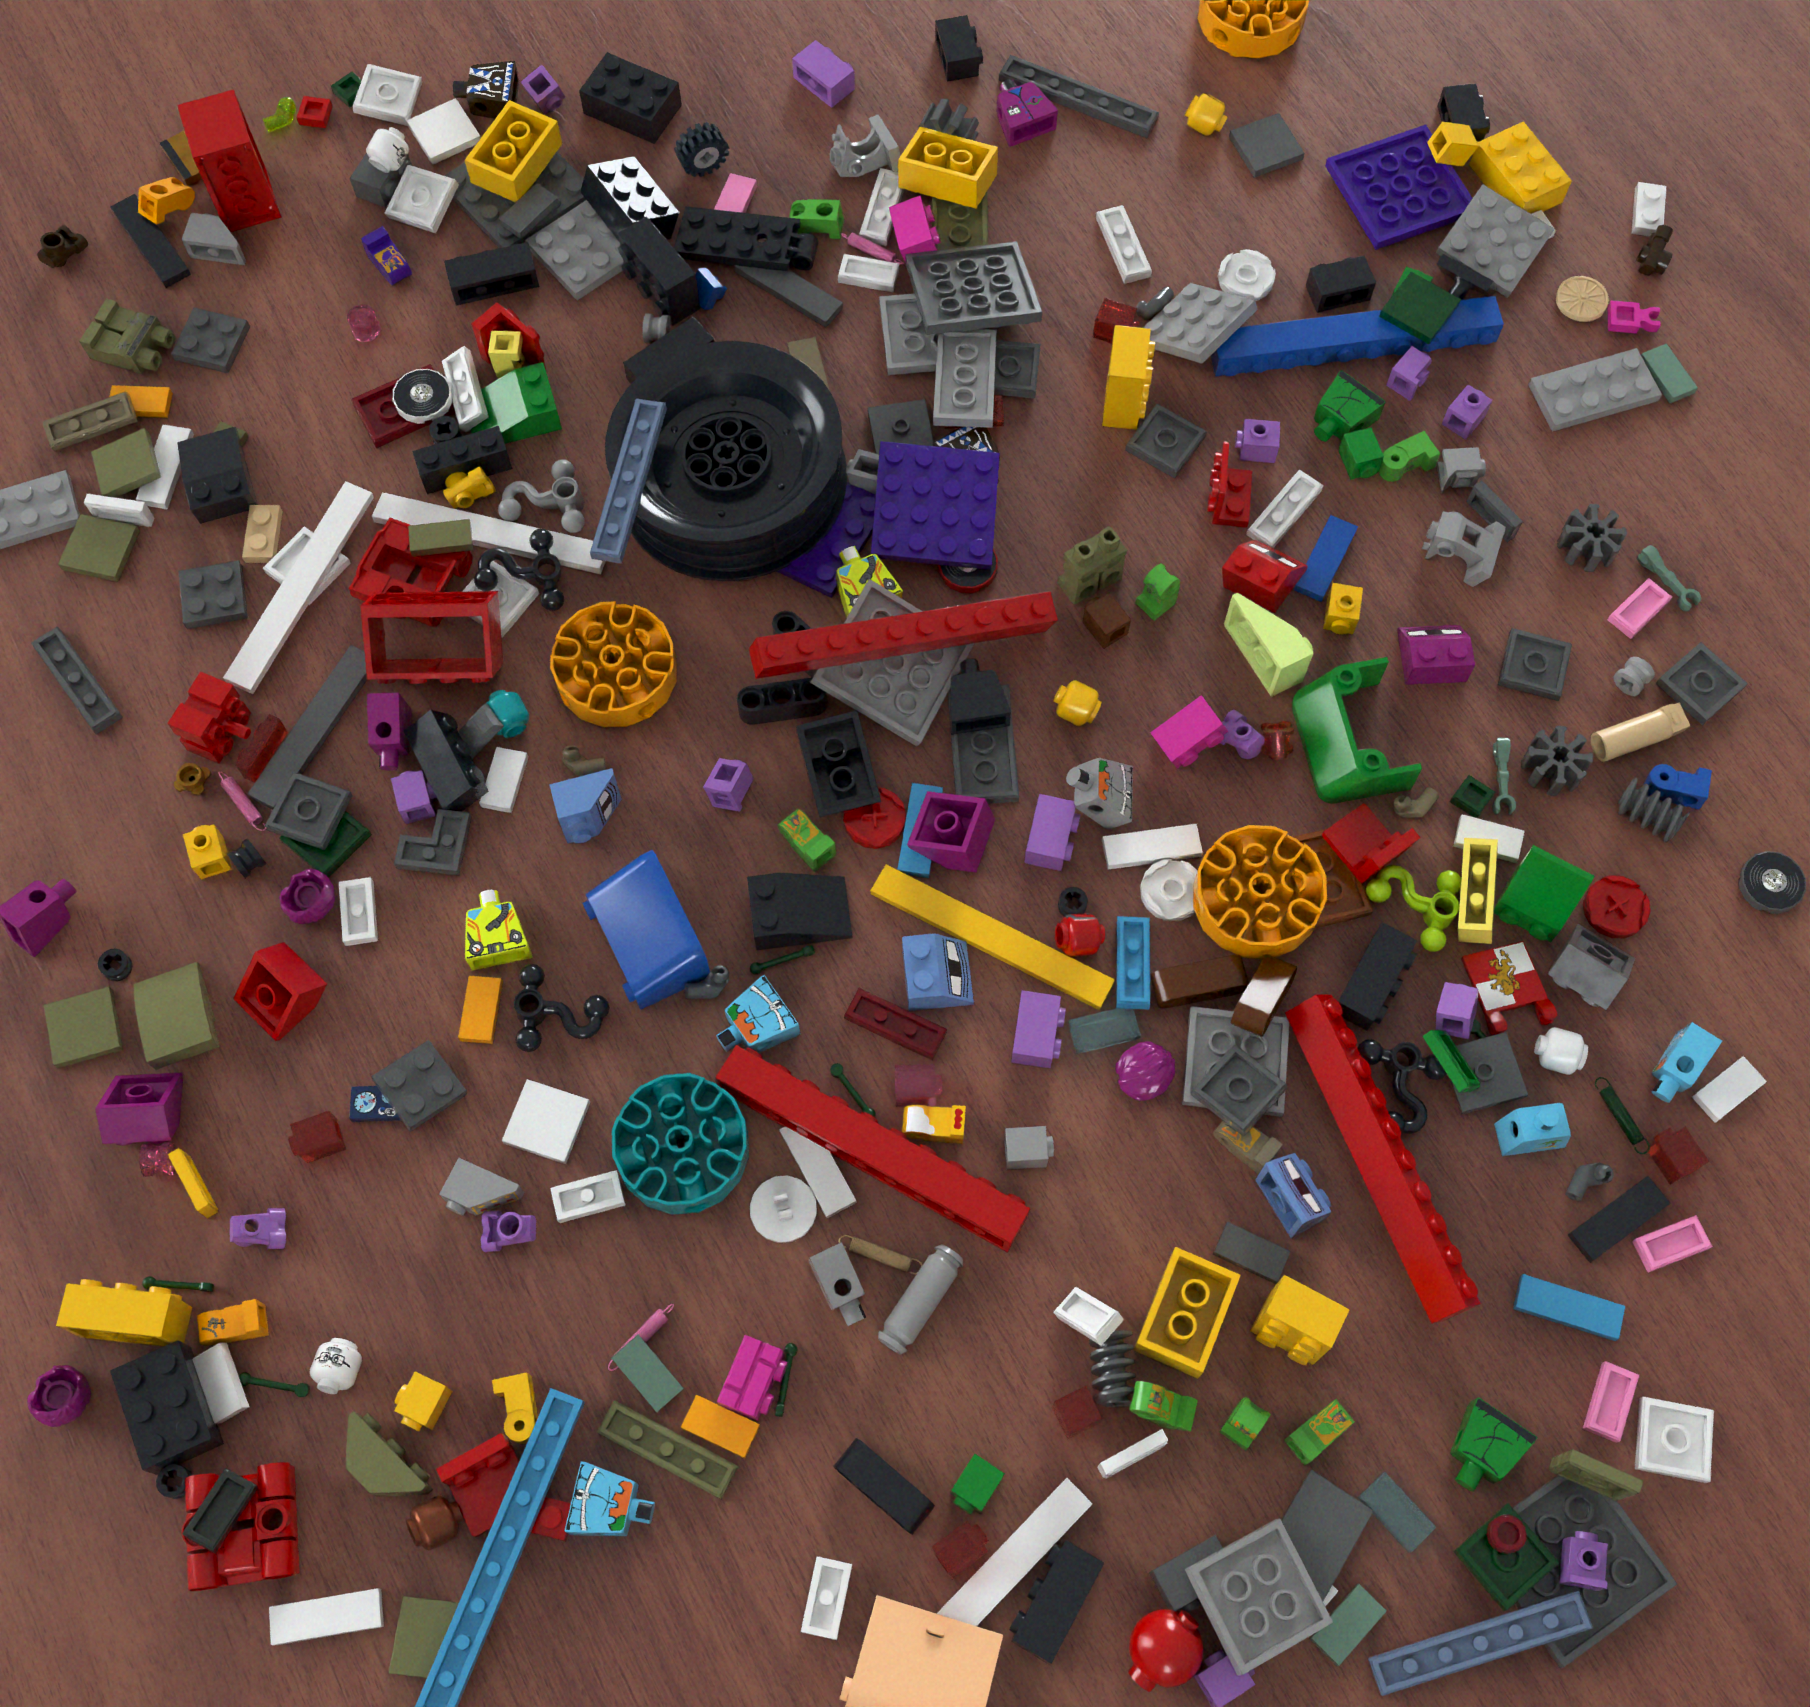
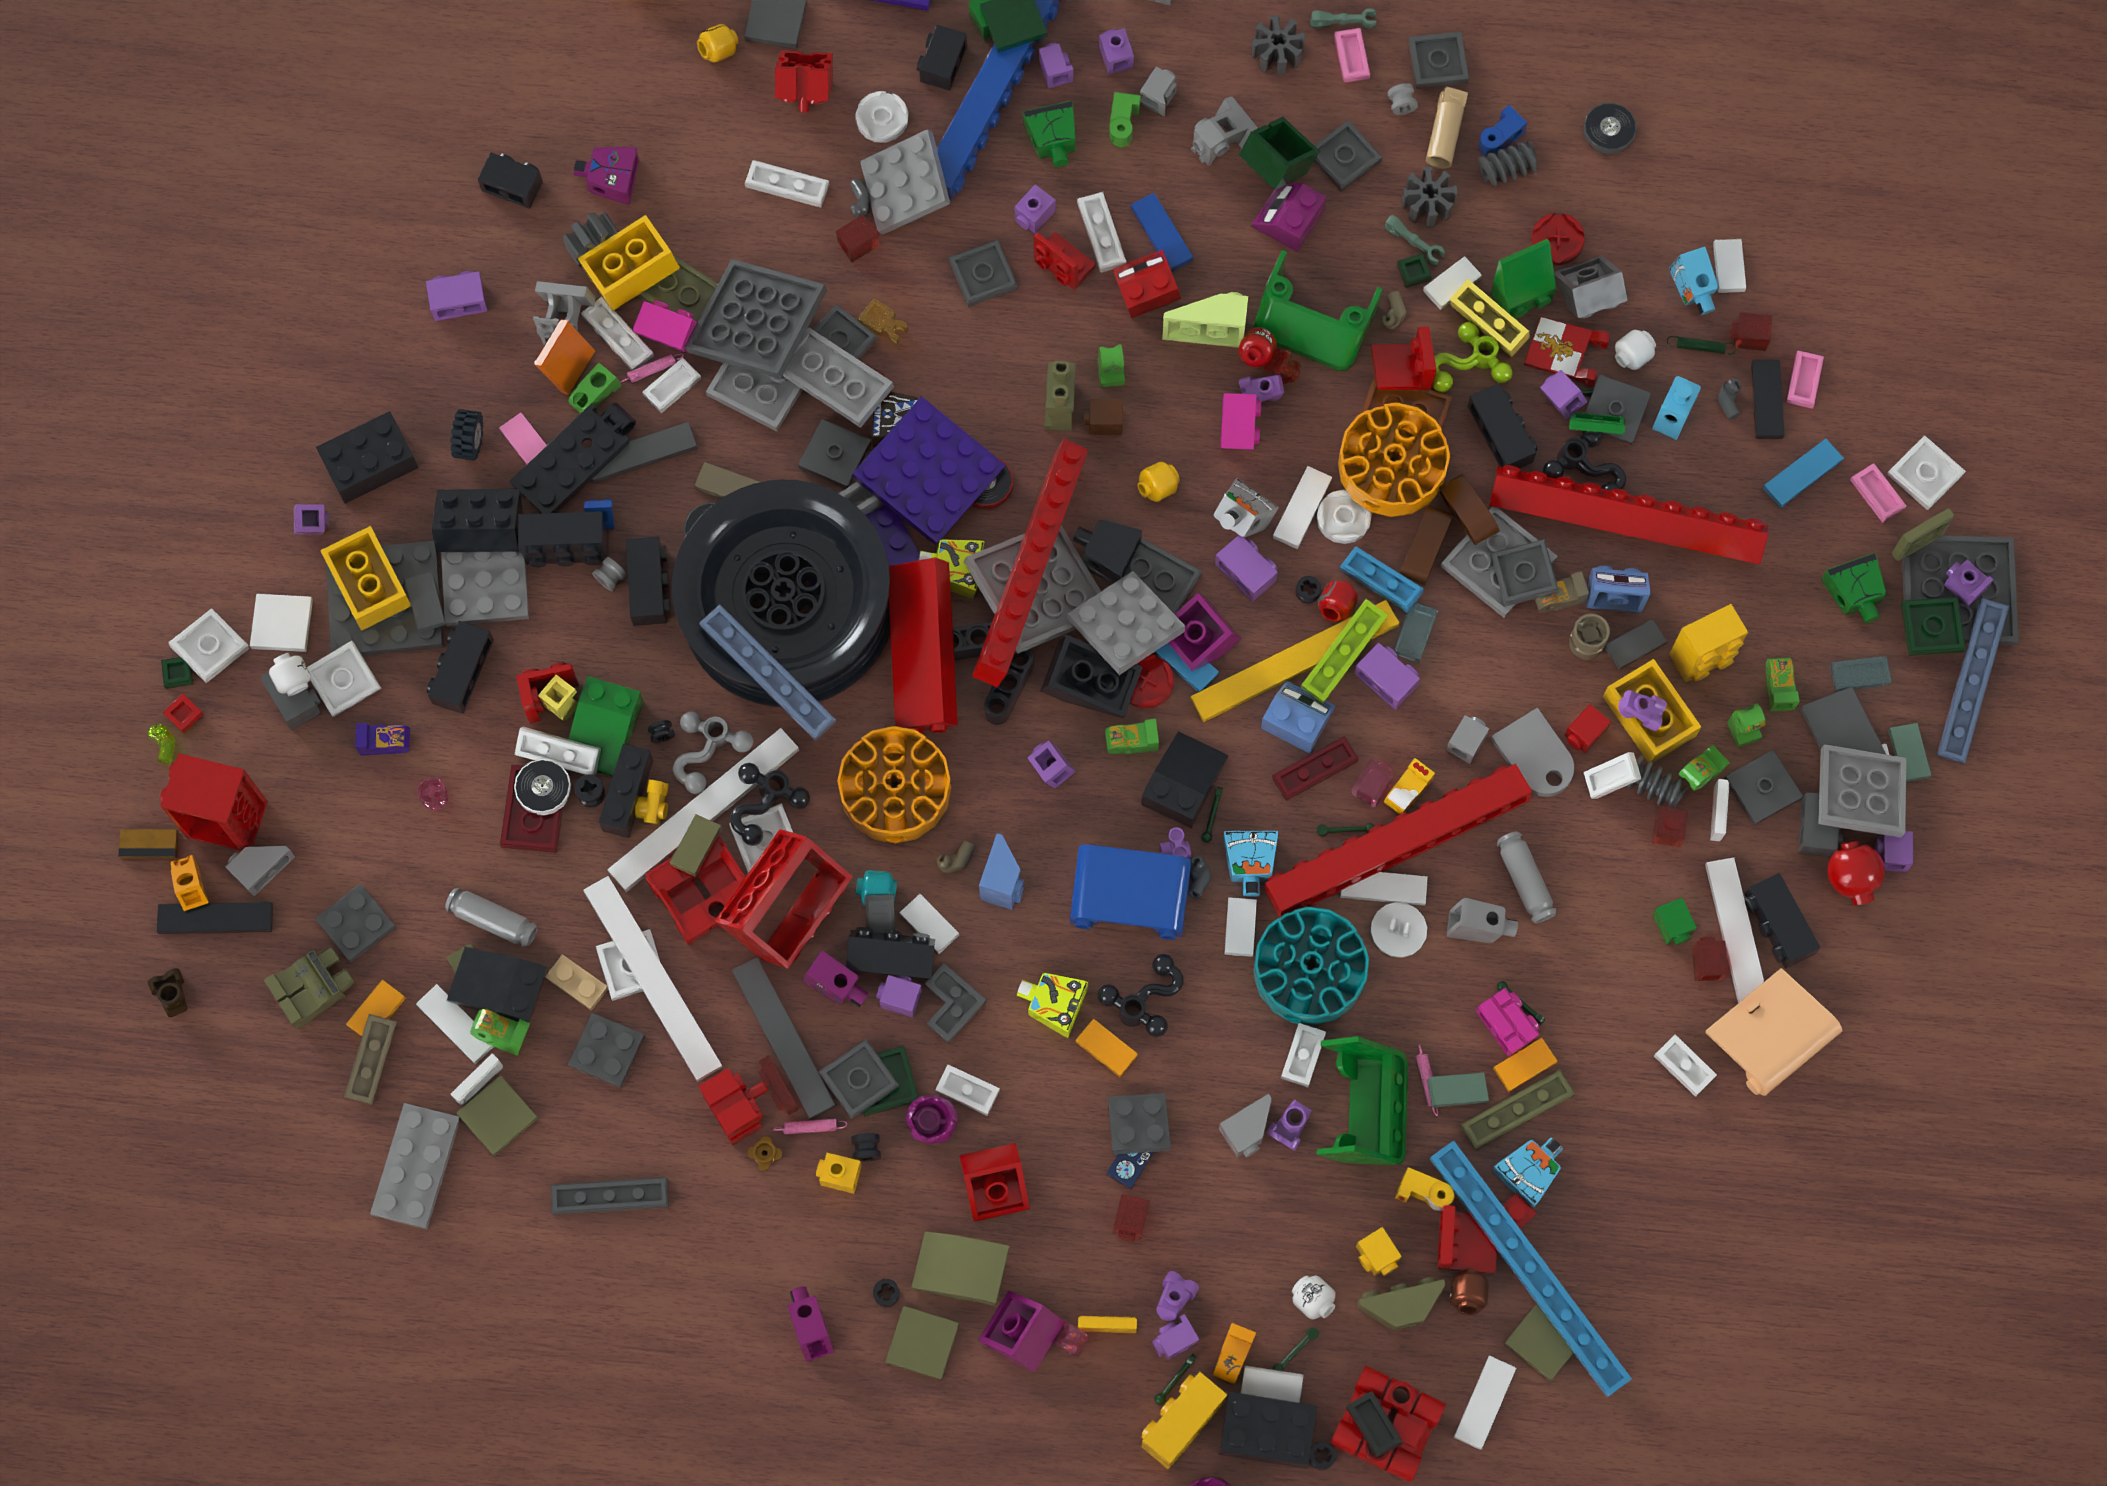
camera: 55 degrees left, 5 degrees up
olive tile [91,428,161,498] -> none
dark brown torso [453,61,520,119] -> none
white tile [502,1079,590,1164] -> none
black beam [833,1438,935,1535] -> none
tan piece [839,1235,922,1275] -> none
dark grey tile [999,55,1159,138] -> none
yellow brick [1102,325,1155,430] -> none
magenta hair [1115,1041,1175,1101] -> none
yellow brick [1323,583,1363,634] -> none
green brick [1338,428,1384,480] -> none
dark grey tile [1467,480,1523,543] -> none
dark red tile [1487,1515,1527,1554] -> none
none -> light grey axle [445,888,538,947]
none -> bright green leg [470,1009,530,1056]
none -> orange tile [534,319,595,395]
none -> black bush [647,720,675,743]
none -> red brick [775,51,833,113]
none -> clear yellow plate [858,298,908,343]
none -> red brick [889,557,958,734]
none -> light grey plate [1068,571,1185,675]
none -> medium lavender brick [1152,1314,1199,1361]
none -> medium lavender plate [1159,827,1191,858]
none -> white tile [1224,897,1257,957]
none -> dark green piece [1238,117,1320,190]
none -> red head [1238,327,1277,367]
none -> lime plate [1300,599,1388,704]
none -> green windscreen [1317,1036,1408,1165]
none -> light grey tile [1490,708,1574,797]
none -> red brick [1564,704,1611,754]
none -> dark tan wheel [1569,613,1610,660]
none -> medium lavender plate [1618,690,1667,731]
none -> dark grey plate [1724,750,1803,825]

